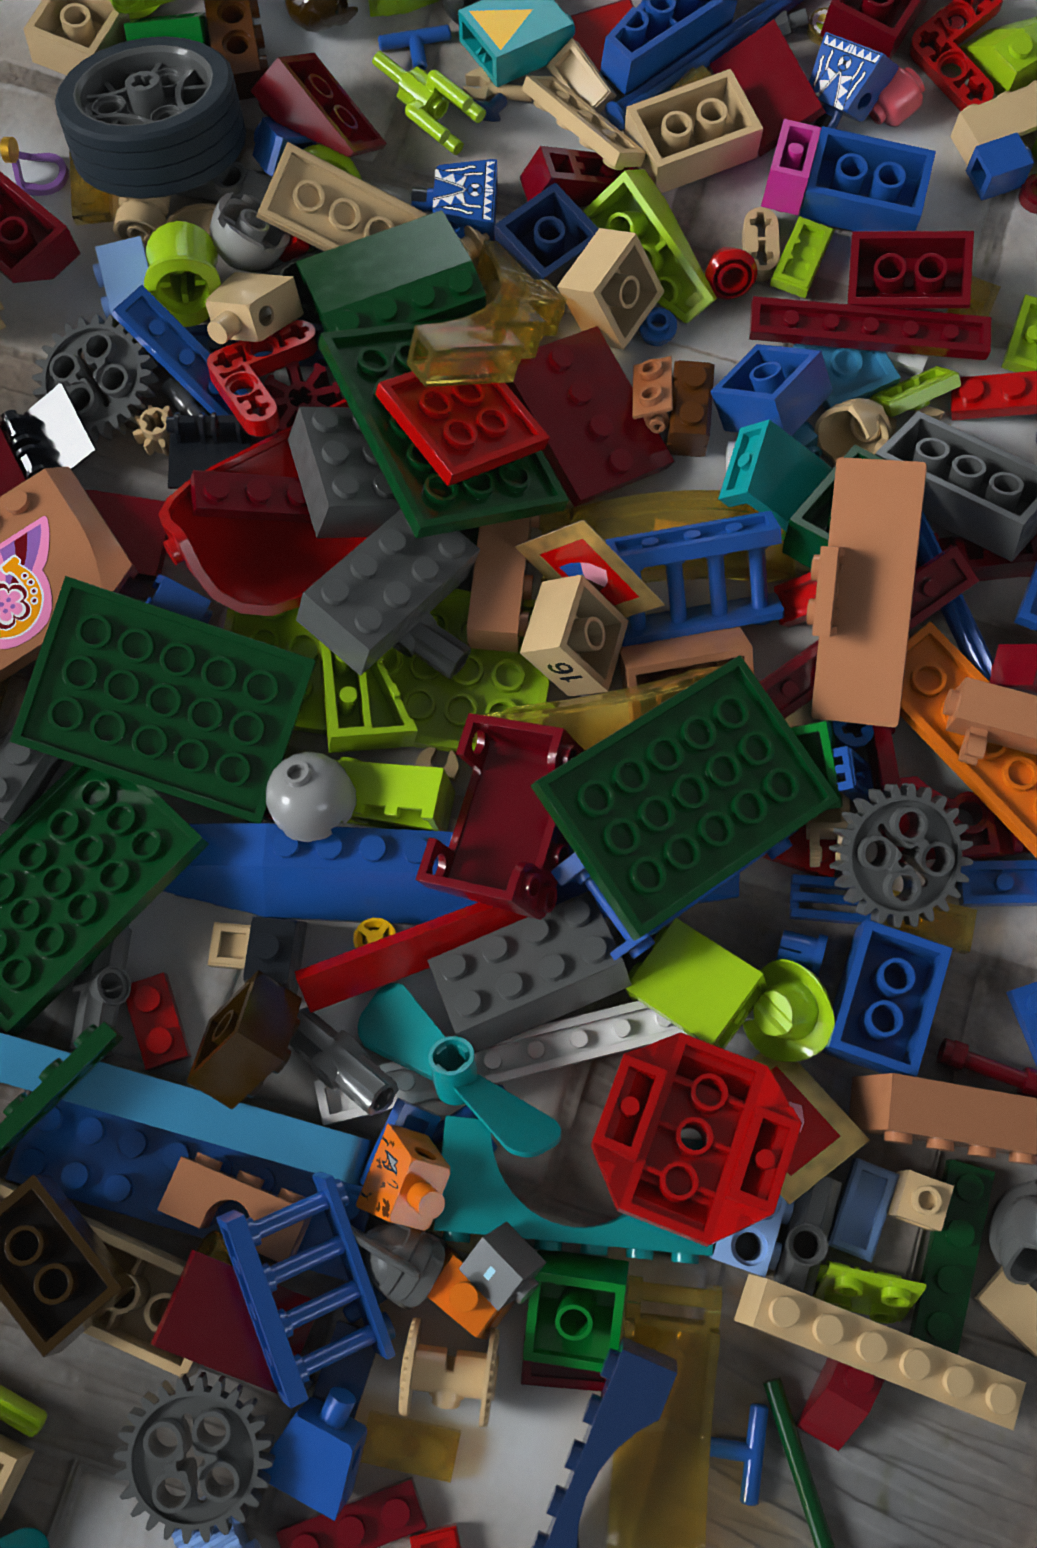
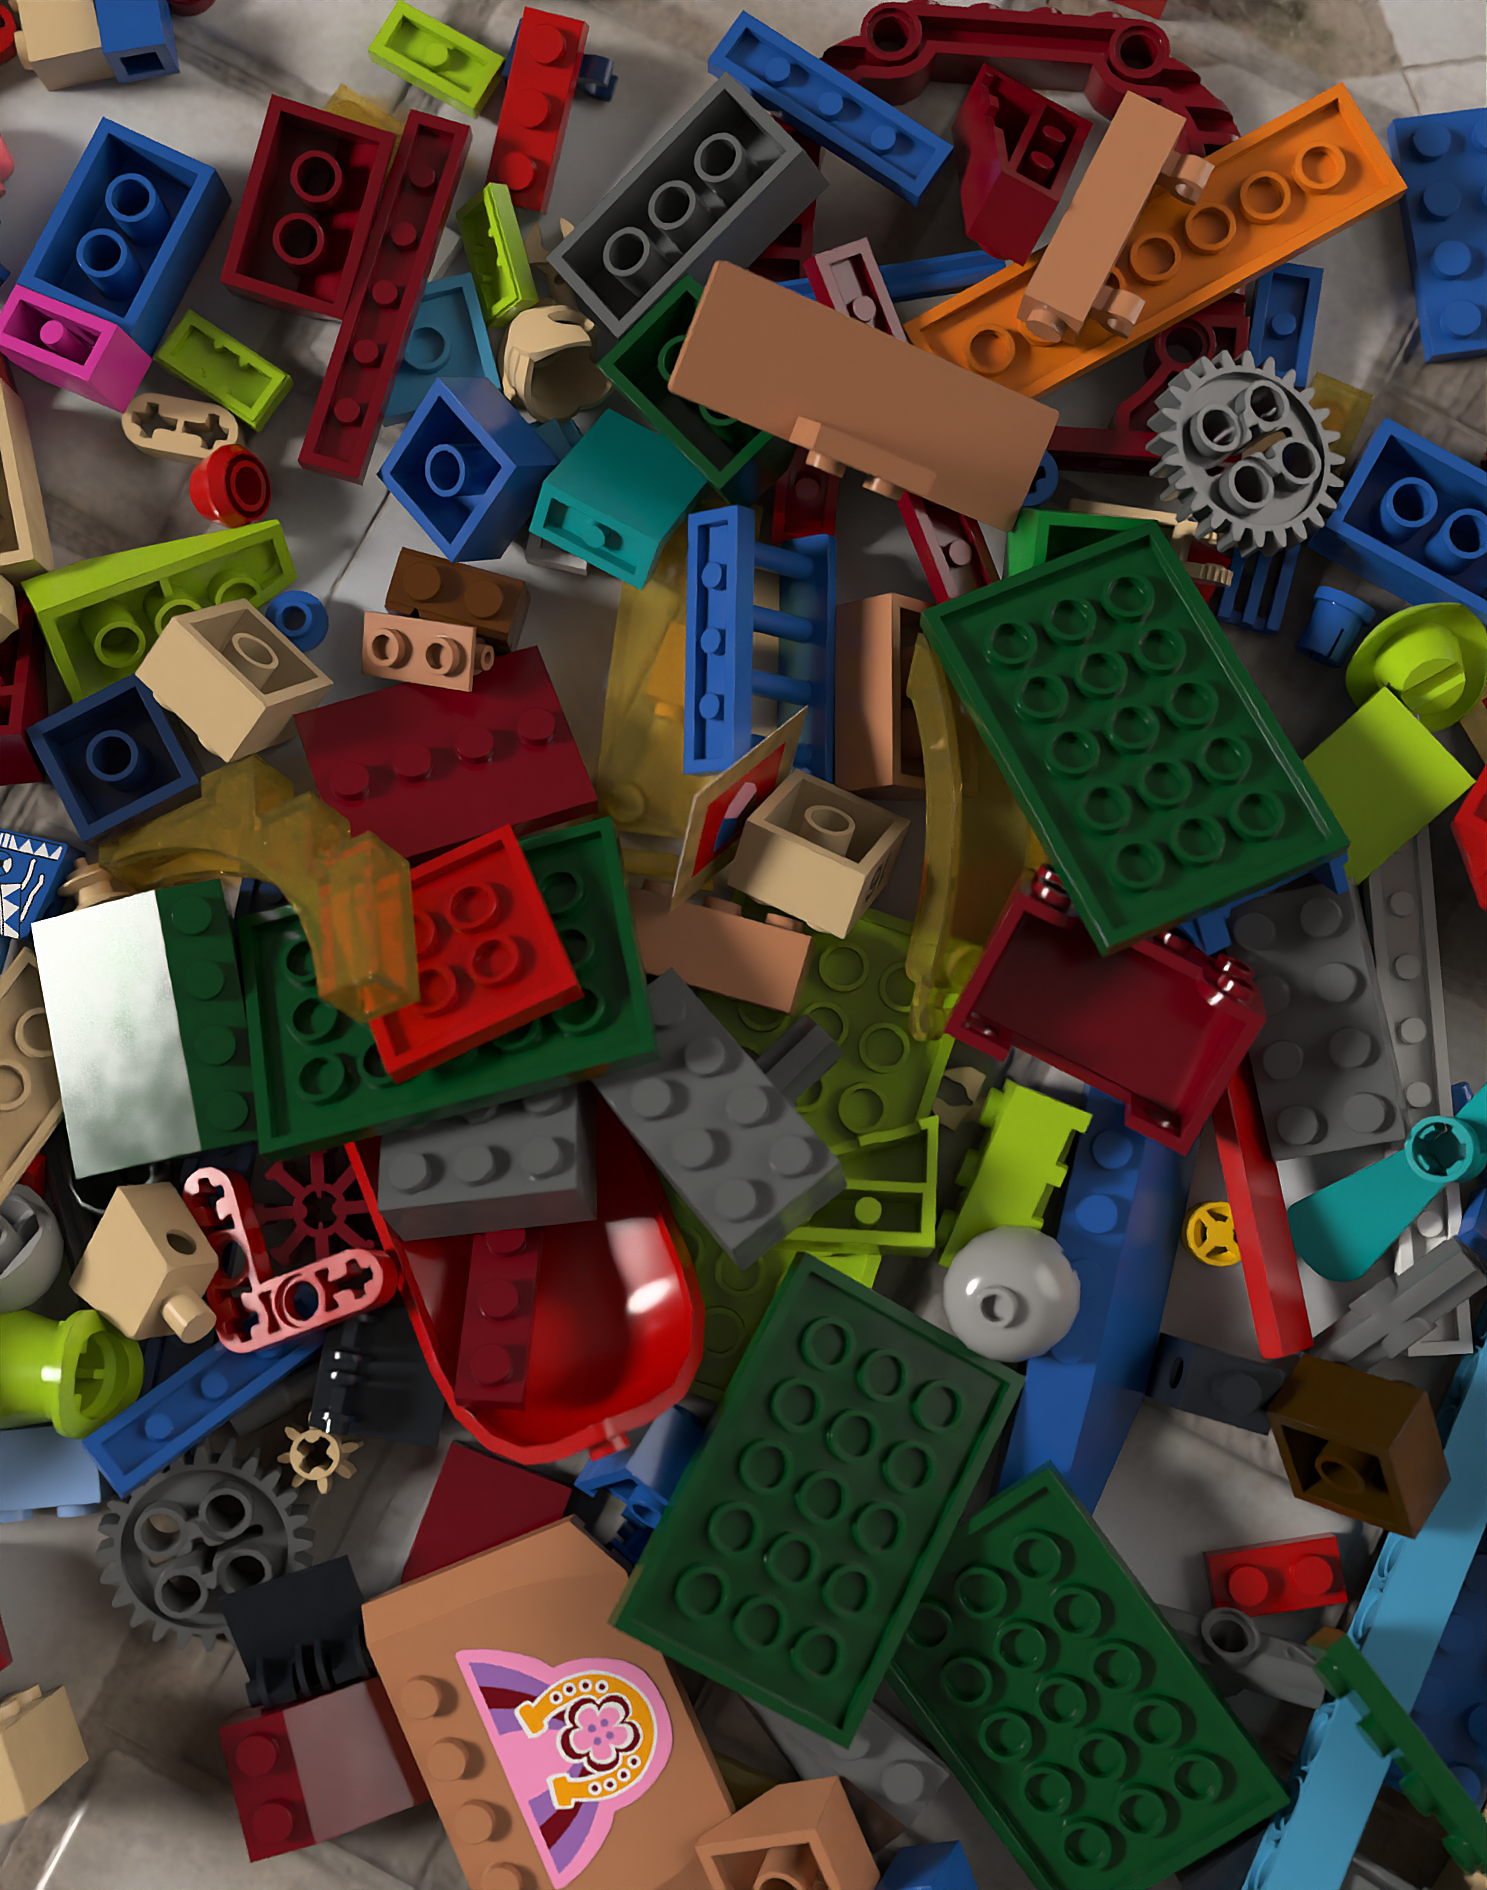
camera: 80 degrees left, 10 degrees up
tan tile [208,922,251,970] -> none
blue tile [832,746,875,803] -> none

